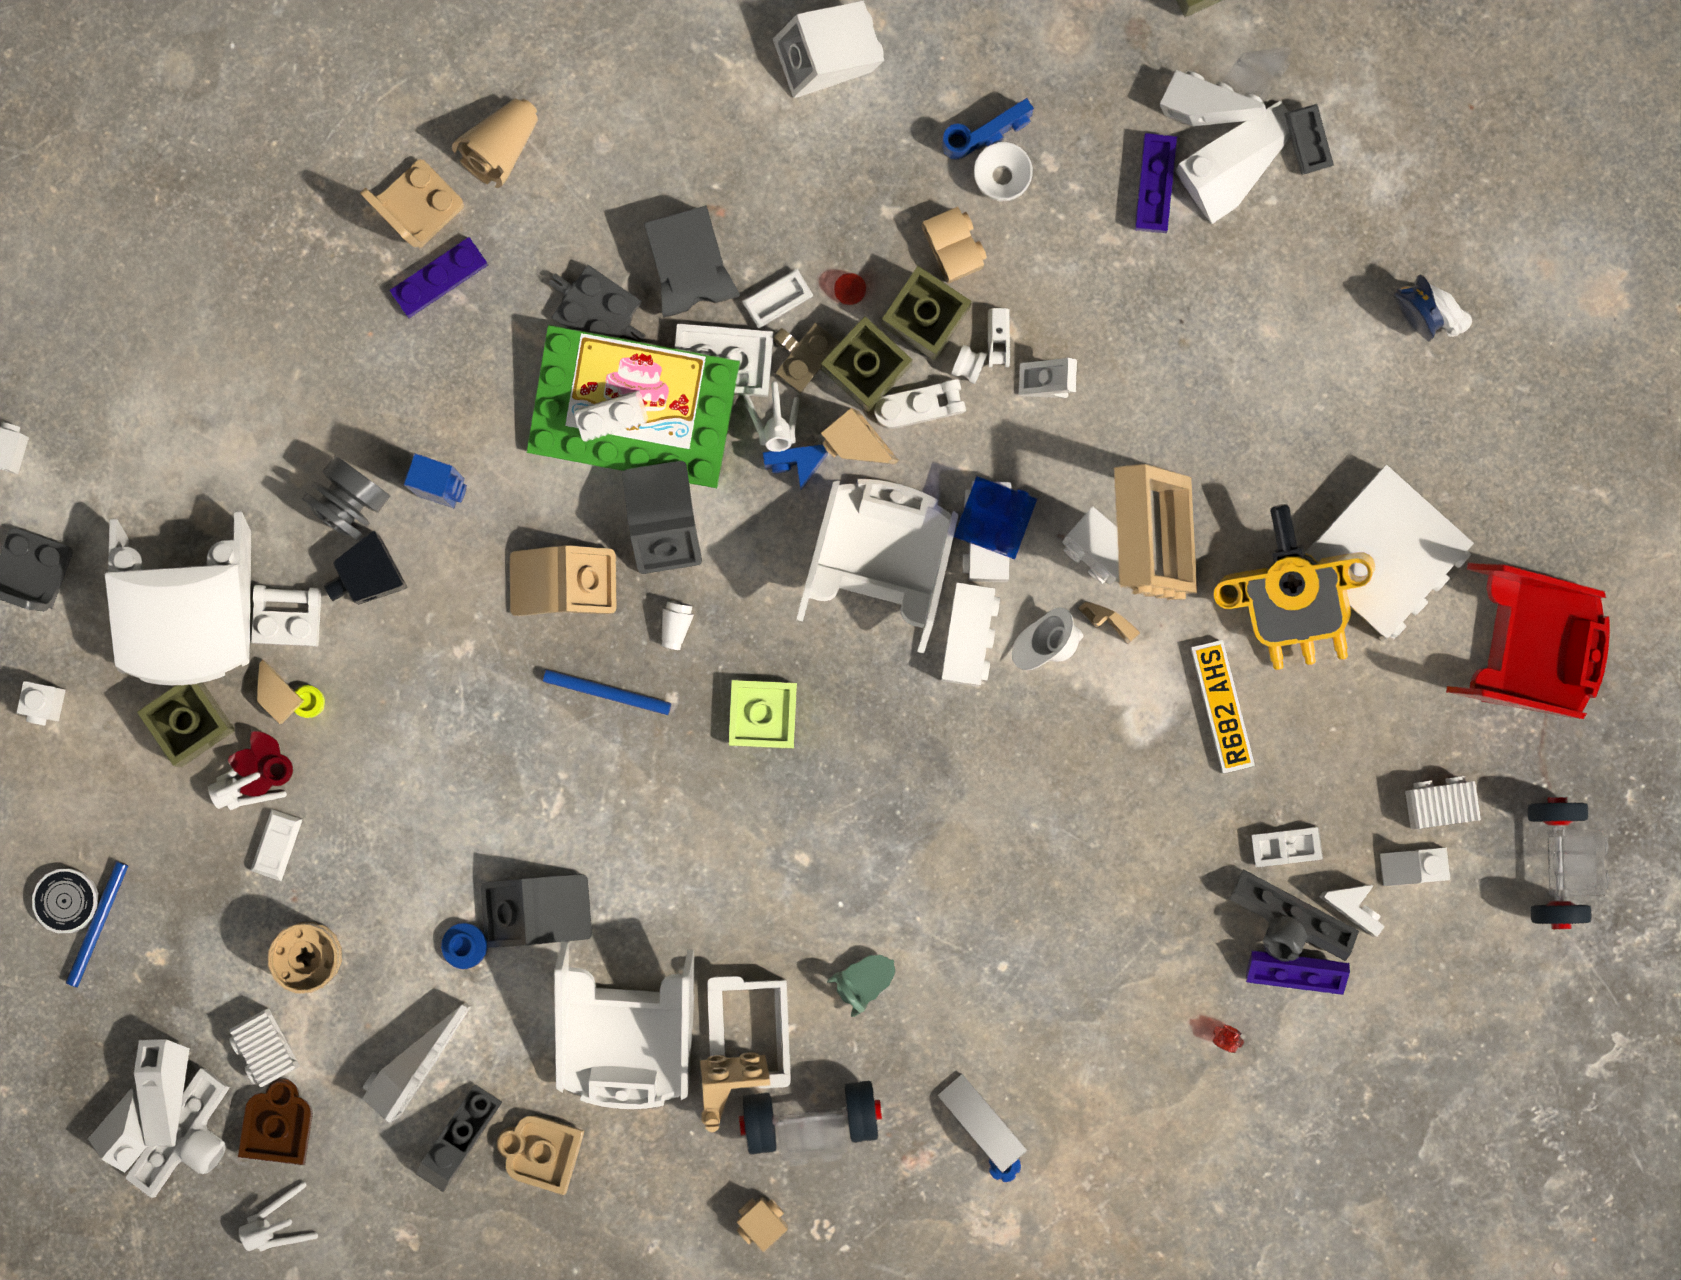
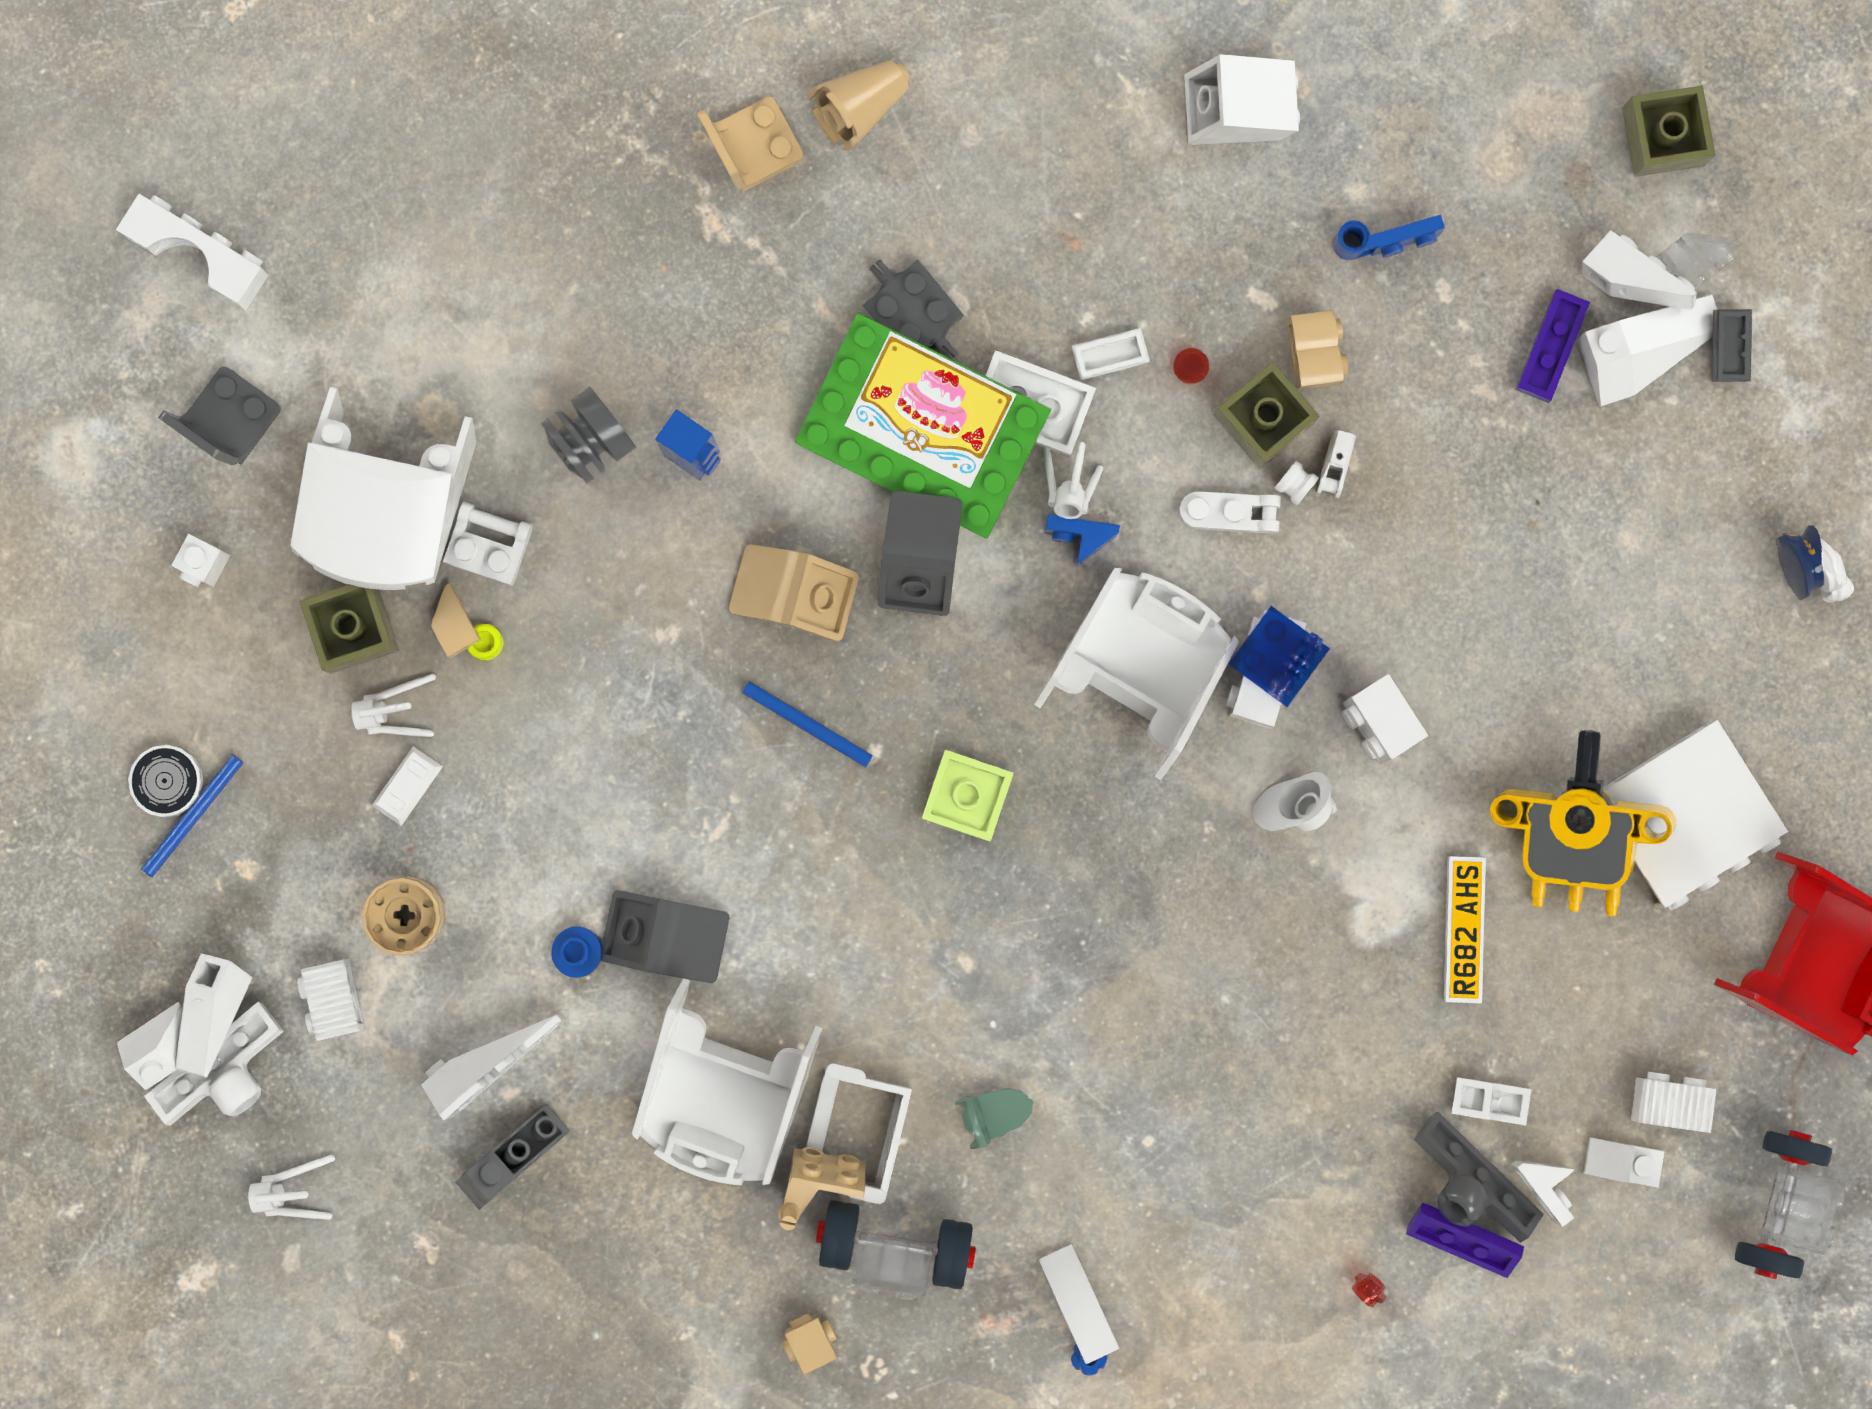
camera: 15 degrees right, 0 degrees up
dark red plate [228,731,293,797] -> none
reddish brown plate [238,1079,313,1165] -> none
black torso [324,530,408,605] -> none
dark purple plate [389,237,489,318] -> none
tan plate [497,1116,585,1195] -> none
white brick [574,391,648,442] -> none
dark grey piece [644,205,740,318] -> none
white cone [661,601,694,650] -> none
dark tan plate [773,323,840,394] -> none
olive brick [821,316,913,413] -> none
tan slope [821,408,899,465] -> none
white brick [941,583,1000,687] -> none
white piece [974,142,1033,201] -> none
white slope [1019,358,1077,398] -> none
tan slope [1078,602,1140,644] -> none
tan window [1114,464,1197,600] -> none

